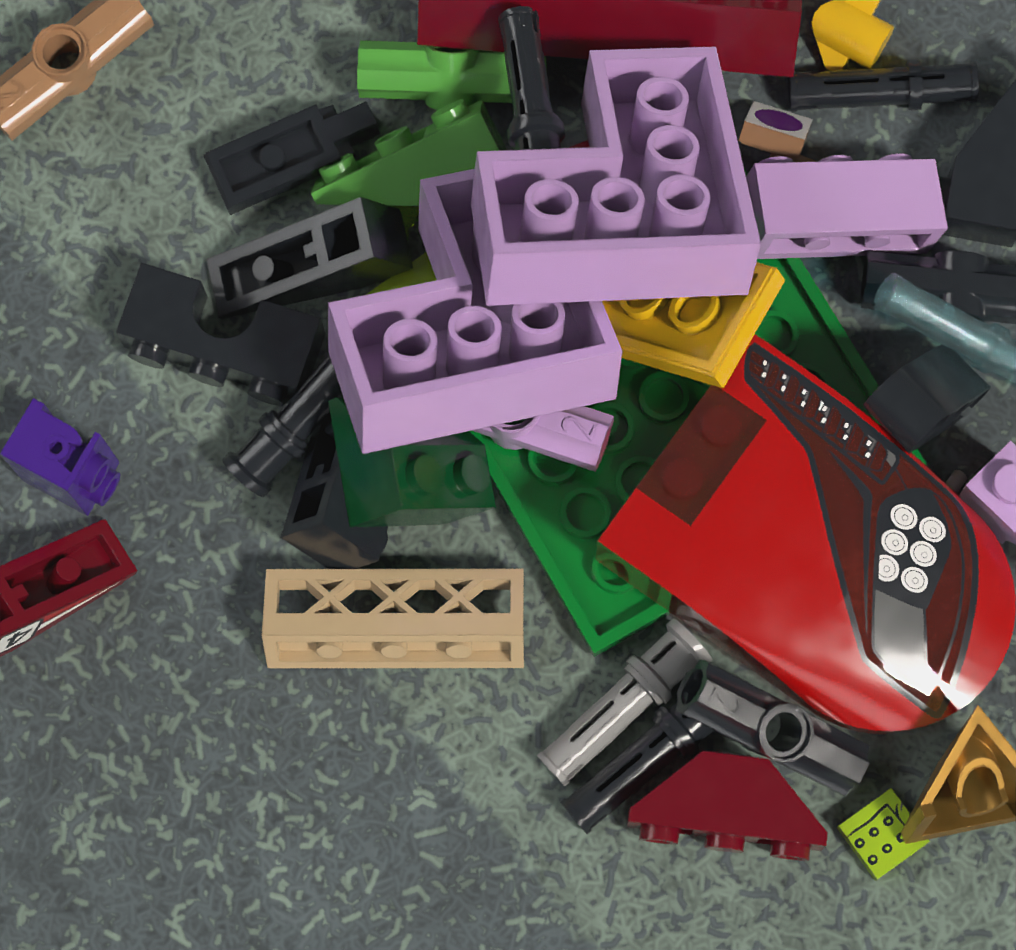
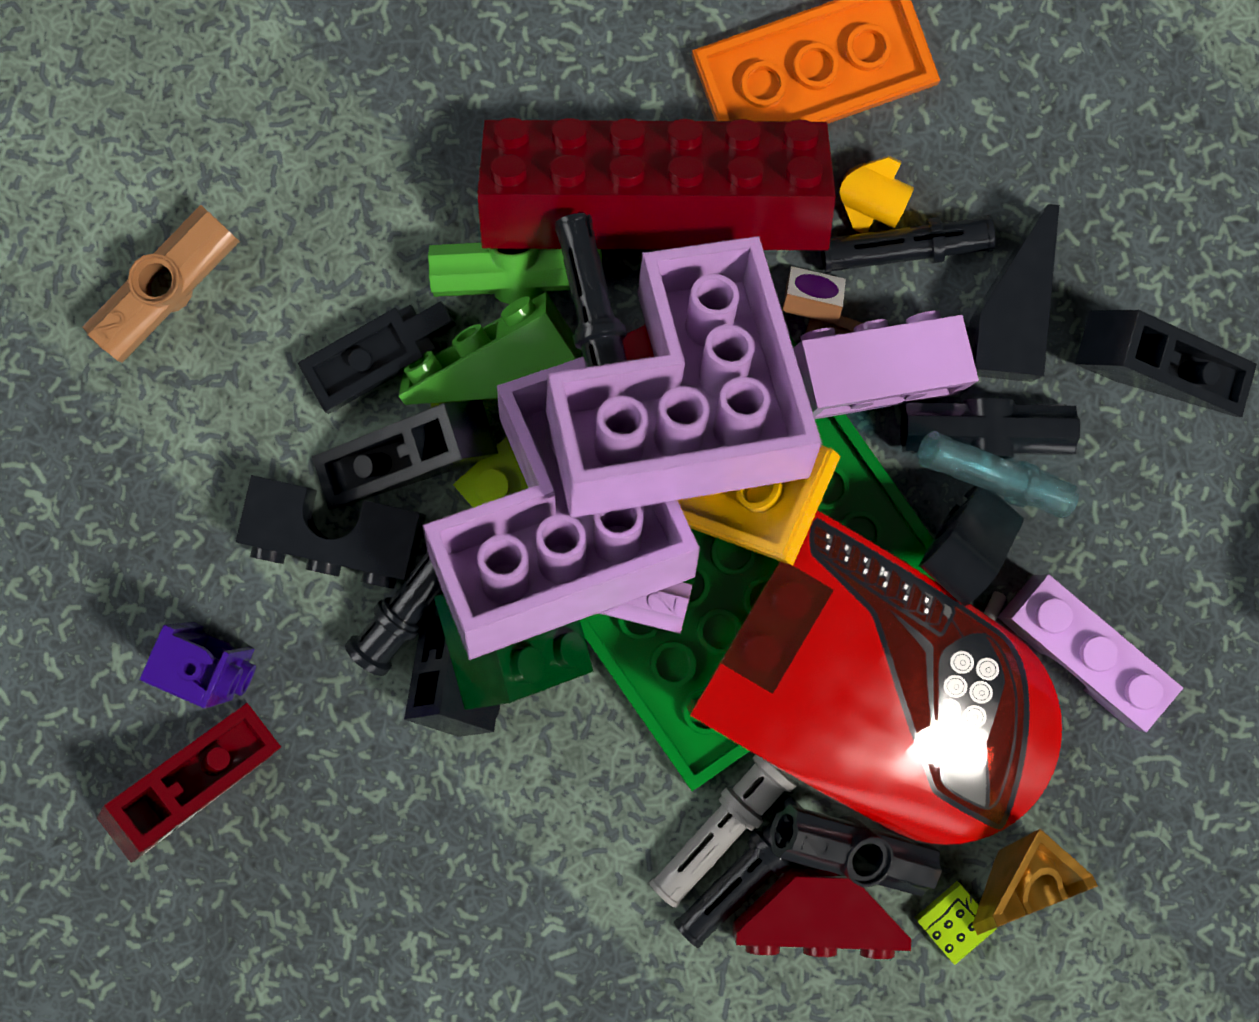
camera: 10 degrees left, 10 degrees up
tan fence [262,569,524,668] -> none

